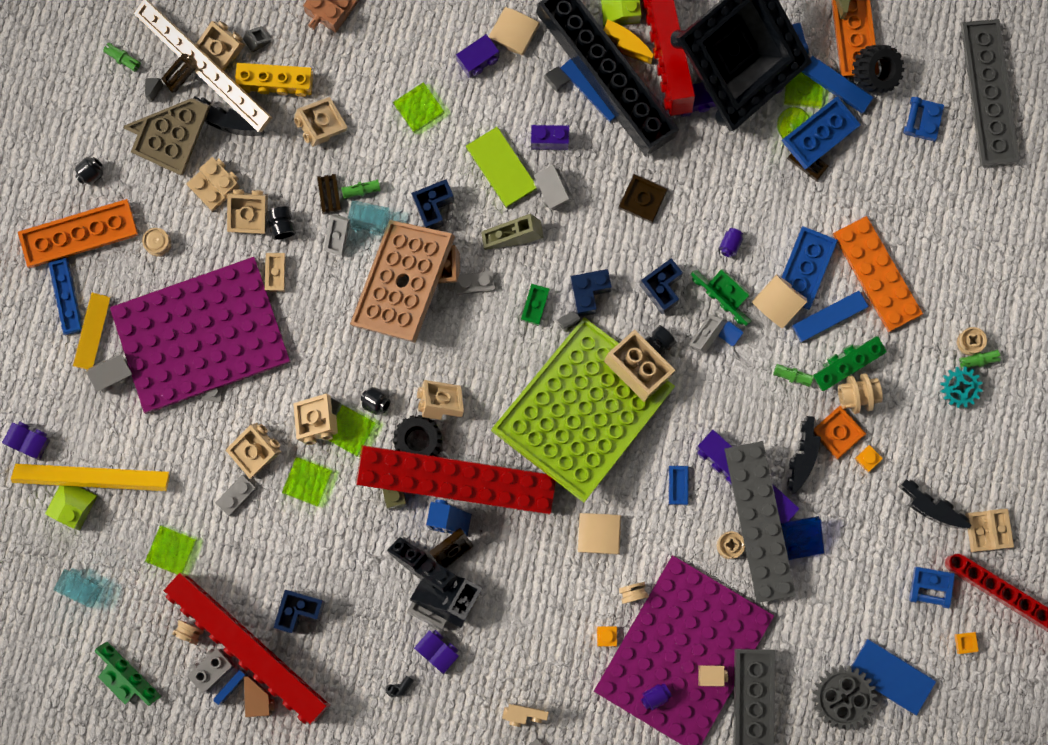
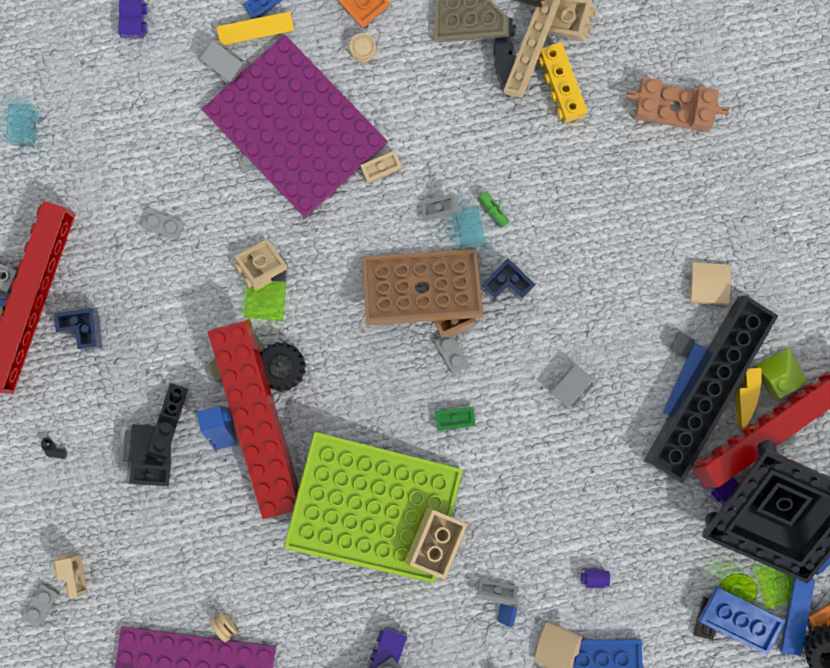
camera: 65 degrees right, 5 degrees up
yellow tile [11,464,170,491] -> none
lime slope [45,486,98,531] -> none
clear neon green tile [145,526,197,575] -> none
tan wheel [172,620,204,645] -> none
tan plate [186,157,240,212] -> none
tan plate [226,423,282,479] -> none
tan plate [227,189,268,234] -> none
dark grey slope [243,26,271,52] -> none
black wheel [266,206,296,240] -> none
clear neon green tile [282,457,333,507] -> none
tan plate [294,97,348,147] -> none
dark brown tile [317,174,341,214] -> none
black head [361,387,391,415] -> none
clear neon green tile [393,82,445,133] -> none
dark purple brick [414,630,459,674] -> none
tan plate [417,380,464,420] -> none
dark brown tile [429,528,473,568] -> none
dark purple brick [456,34,500,78] -> none
lime tile [466,127,537,208] -> none
olive slope [481,214,544,250] -> none
dark purple brick [531,125,569,150] -> none
dark grey slope [558,311,580,332] -> none
dark blue brick [570,269,612,317] -> none
tan slope [578,513,621,554] -> none
light orange plate [597,626,617,646] -> none
dark brown tile [618,174,668,223] -> none
dark blue brick [640,258,683,315] -> none
black wheel [645,325,677,357] -> none
blue tile [668,466,689,505] -> none
green bracket [690,269,752,326] -> none

